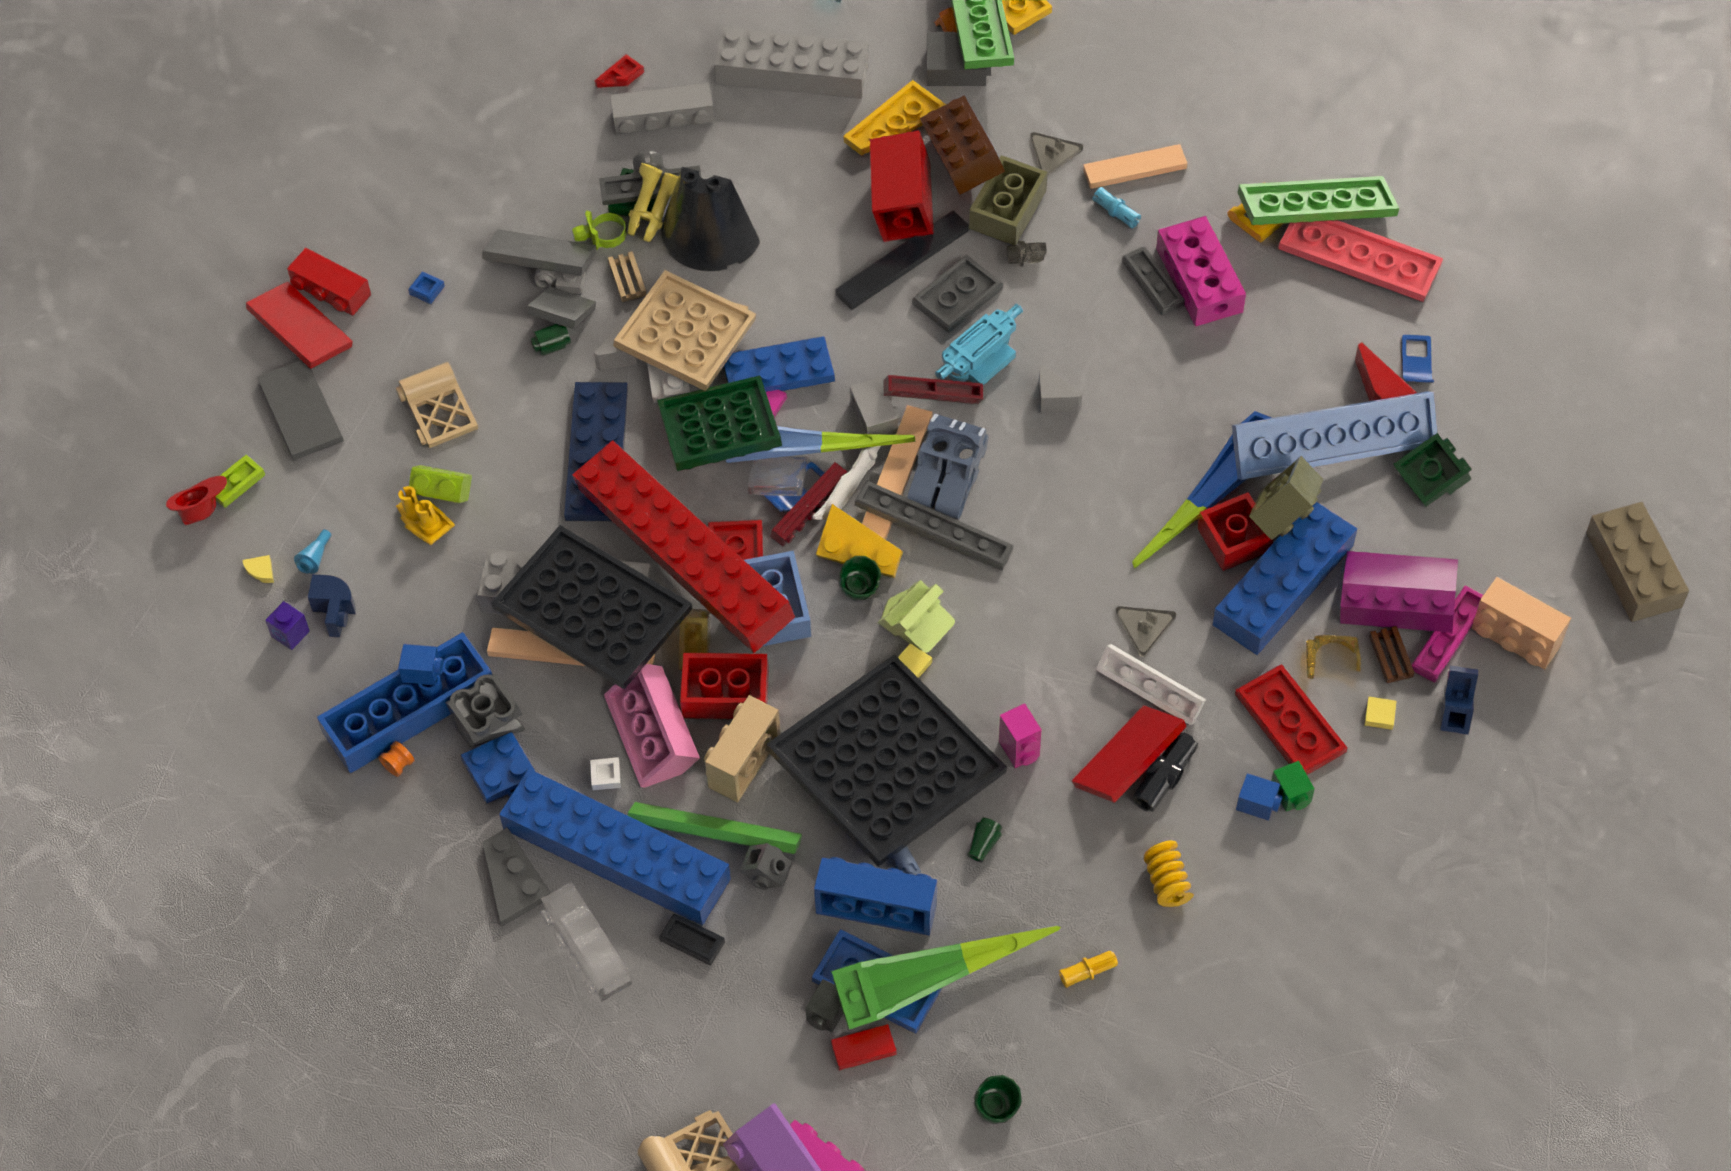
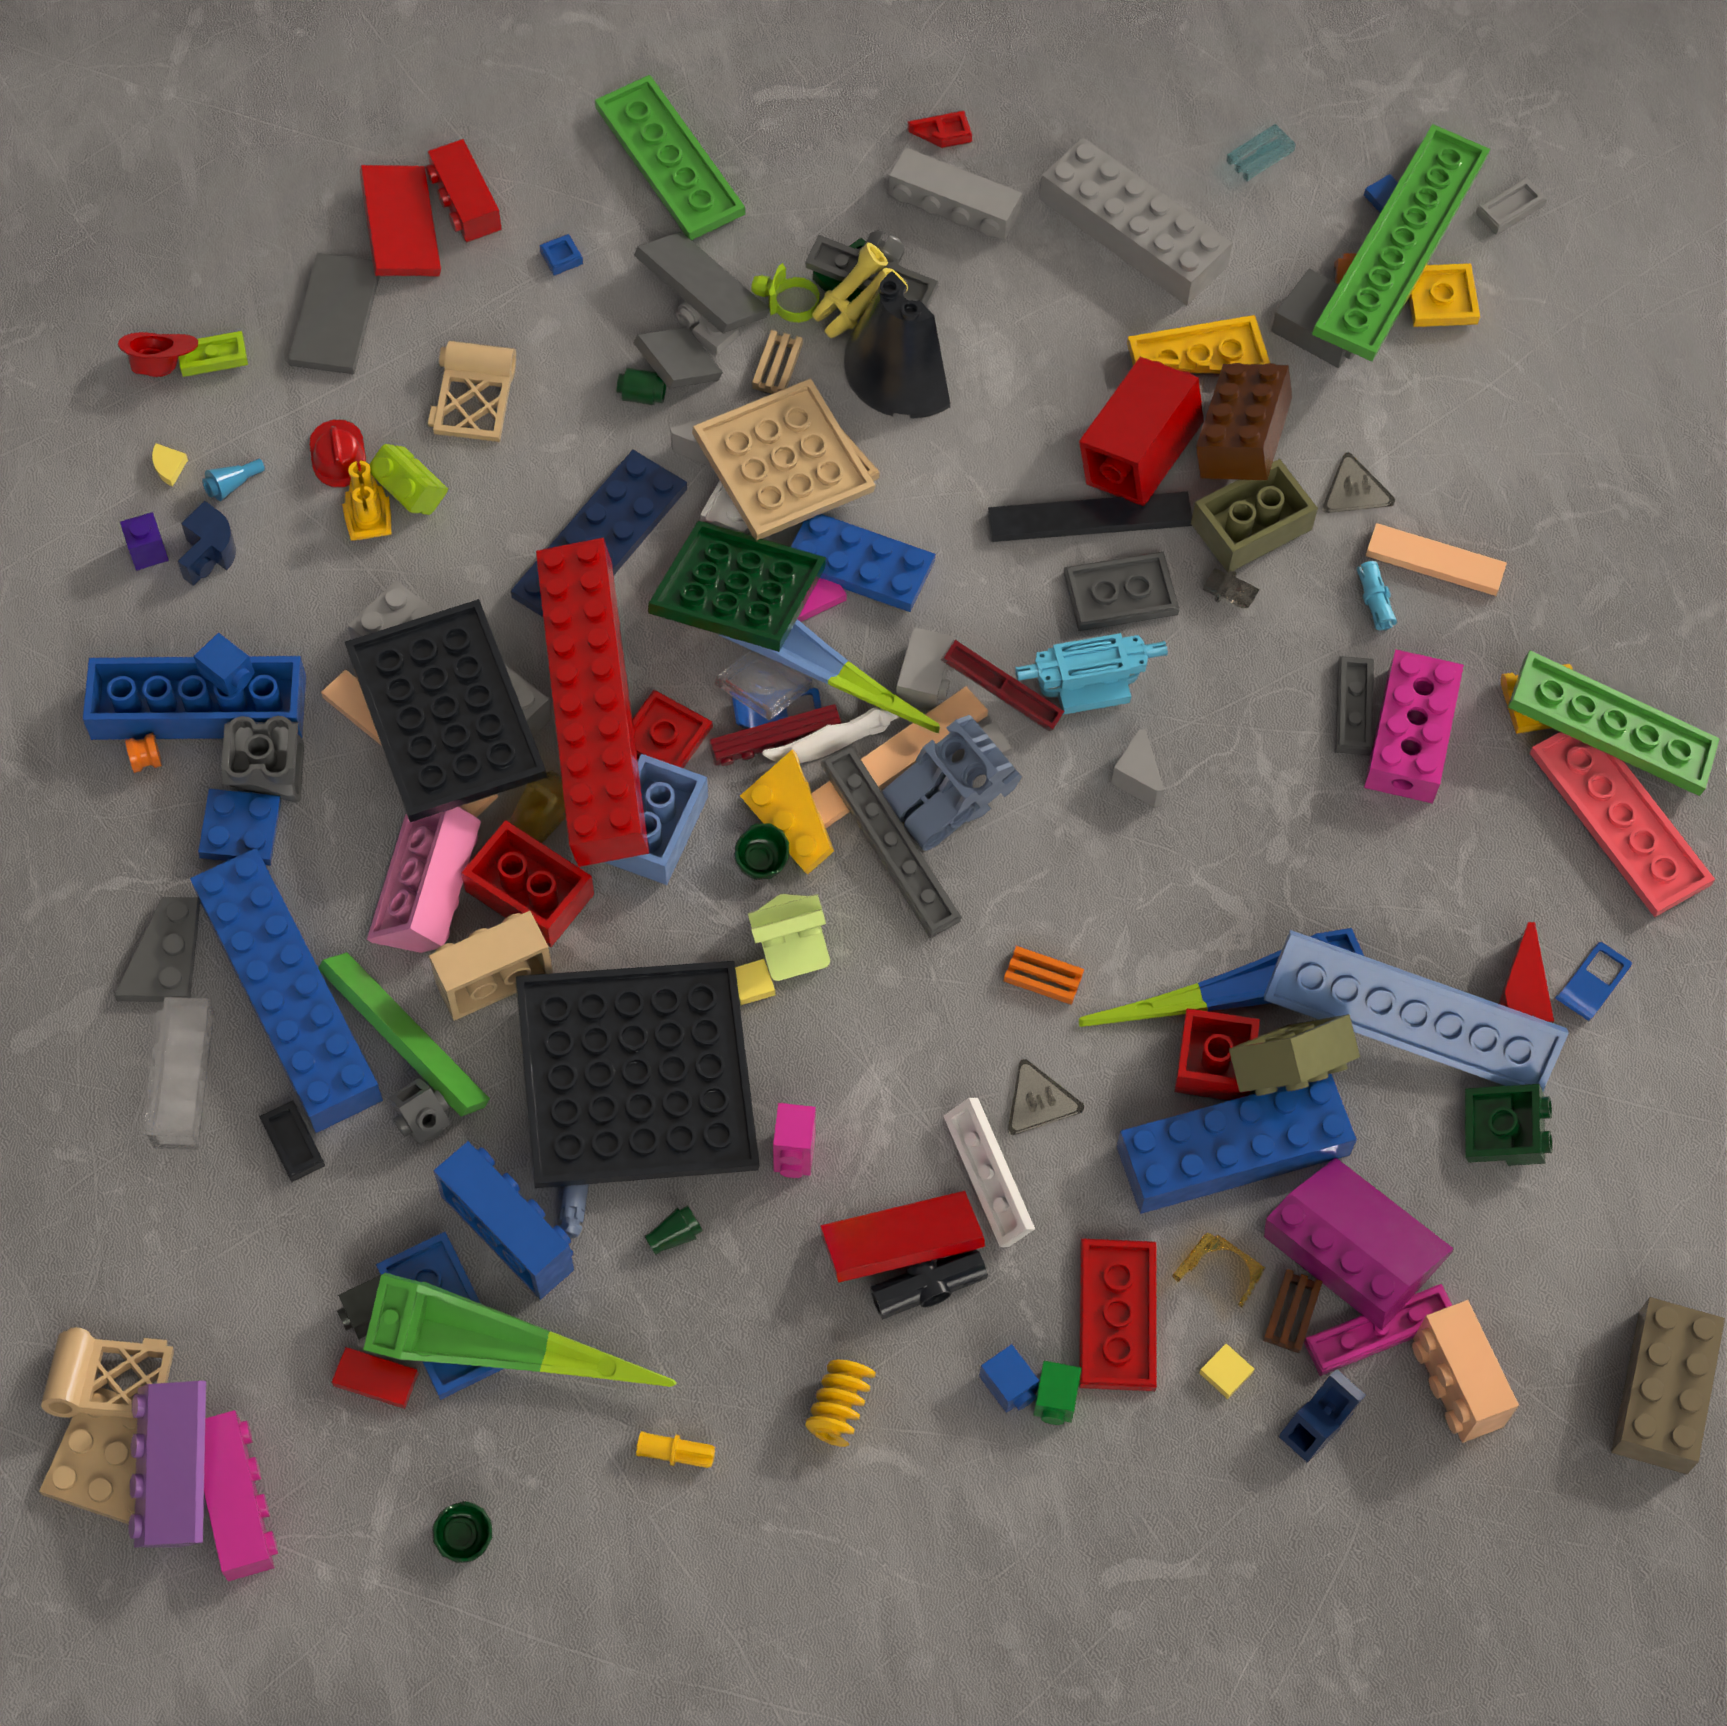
camera: 30 degrees right, 5 degrees up
white plate [590,757,621,790] -> none
none -> red piece [309,420,366,488]
none -> bright green plate [595,75,745,240]
none -> orange tile [1003,946,1084,1005]

